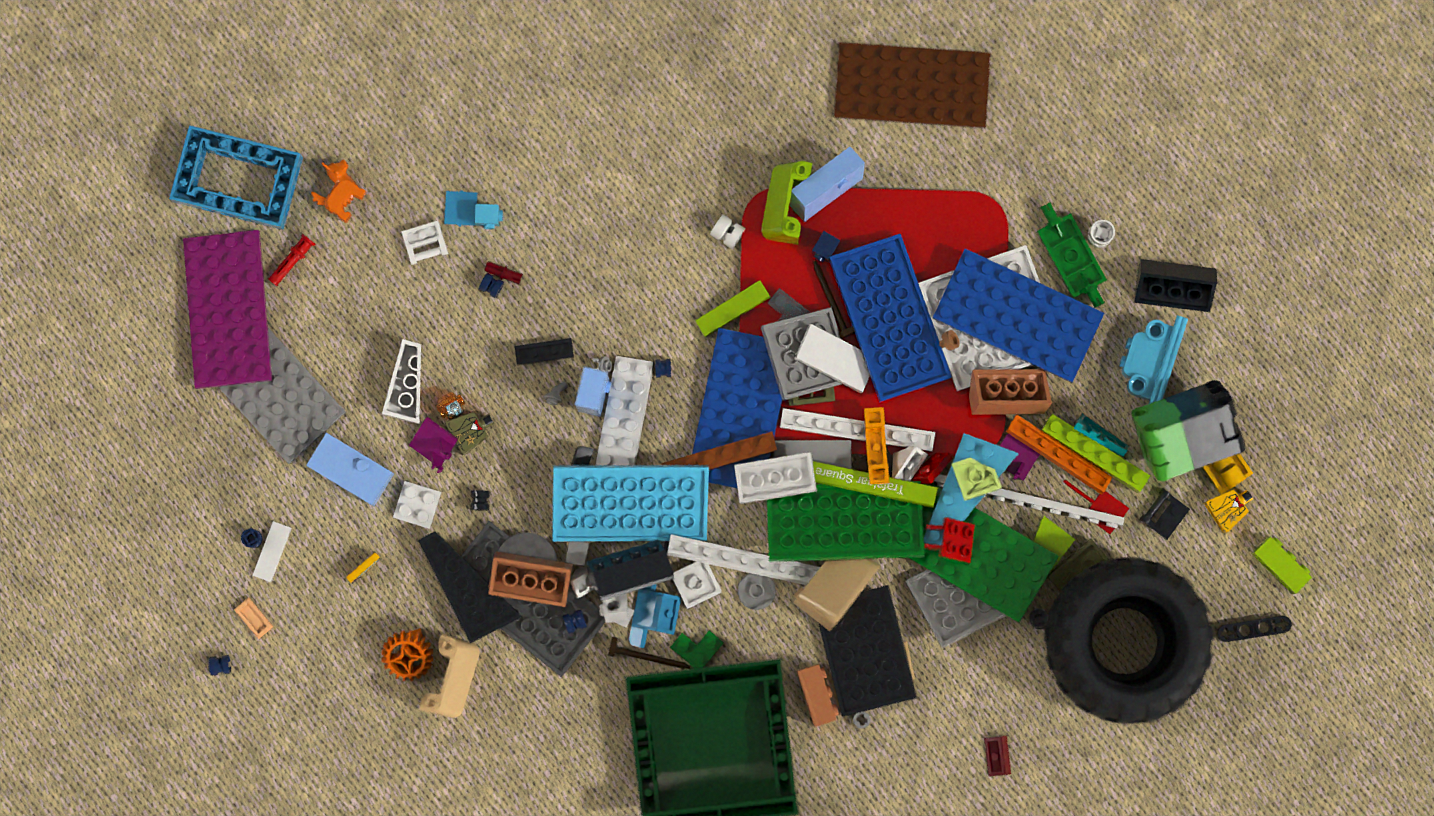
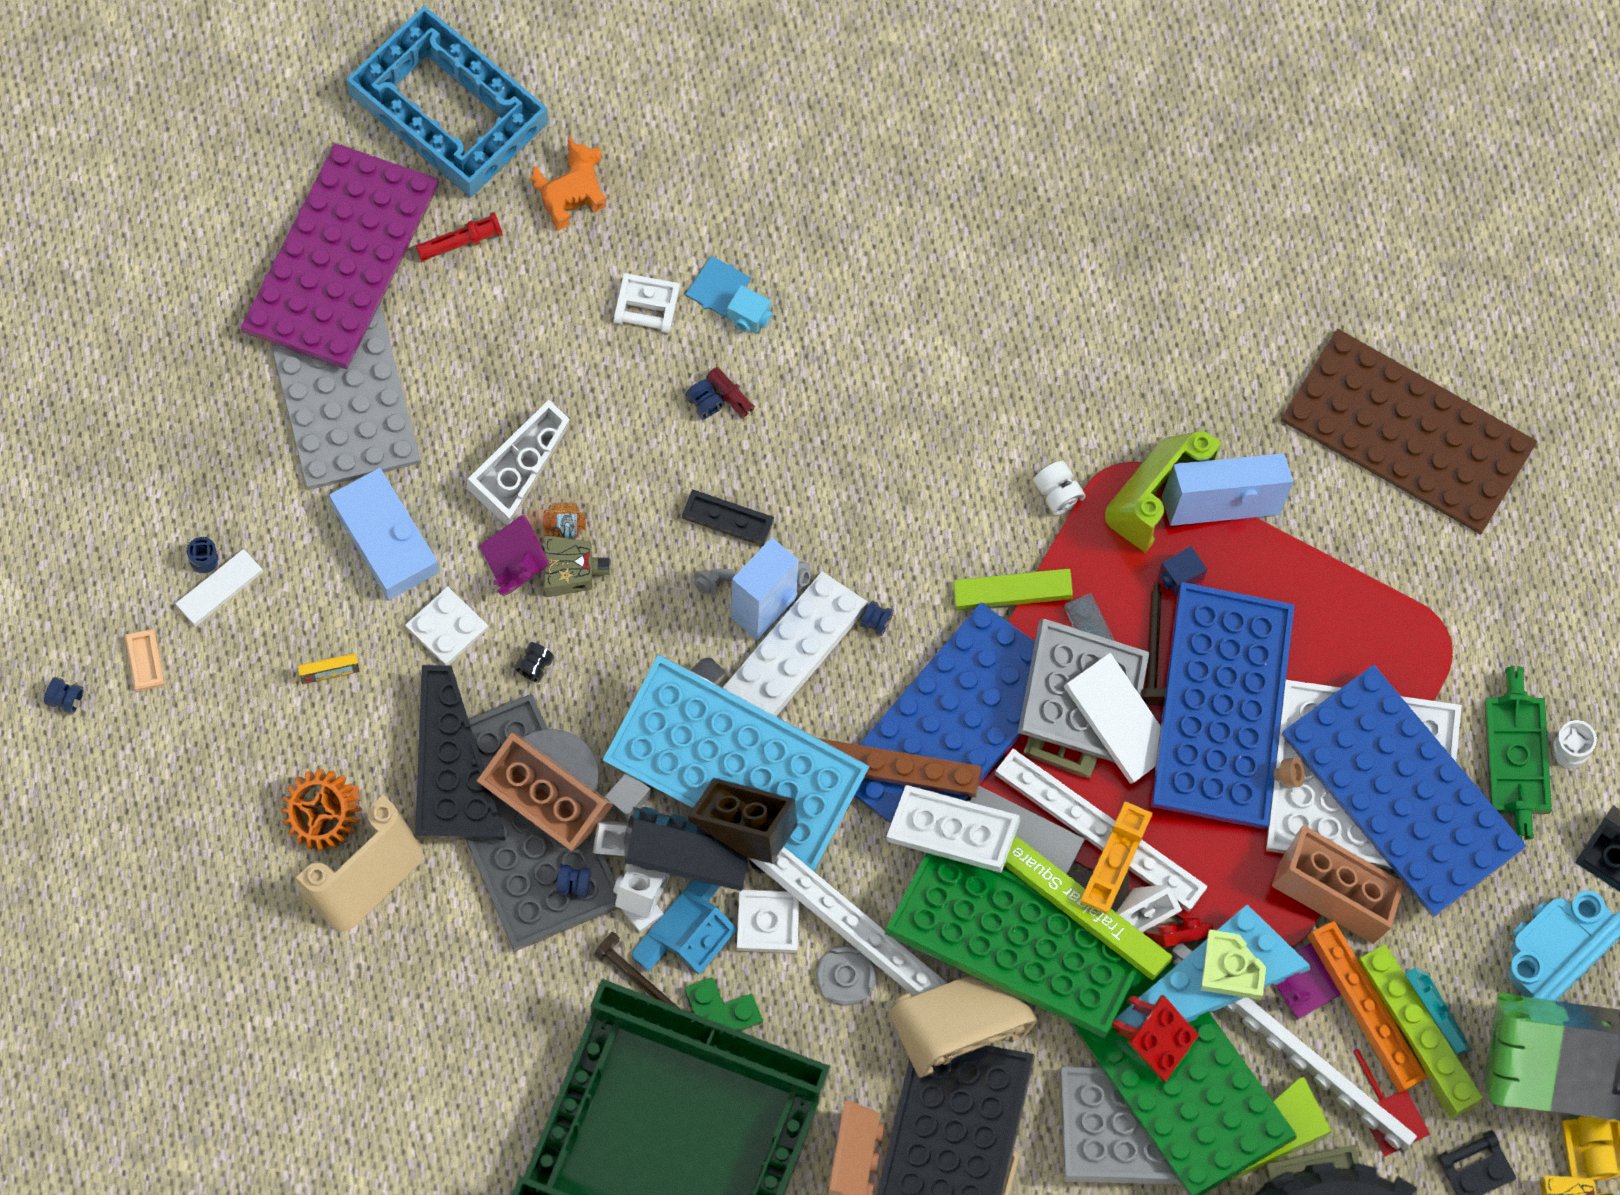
camera: 25 degrees right, 15 degrees down
none -> dark brown slope [688,778,798,864]

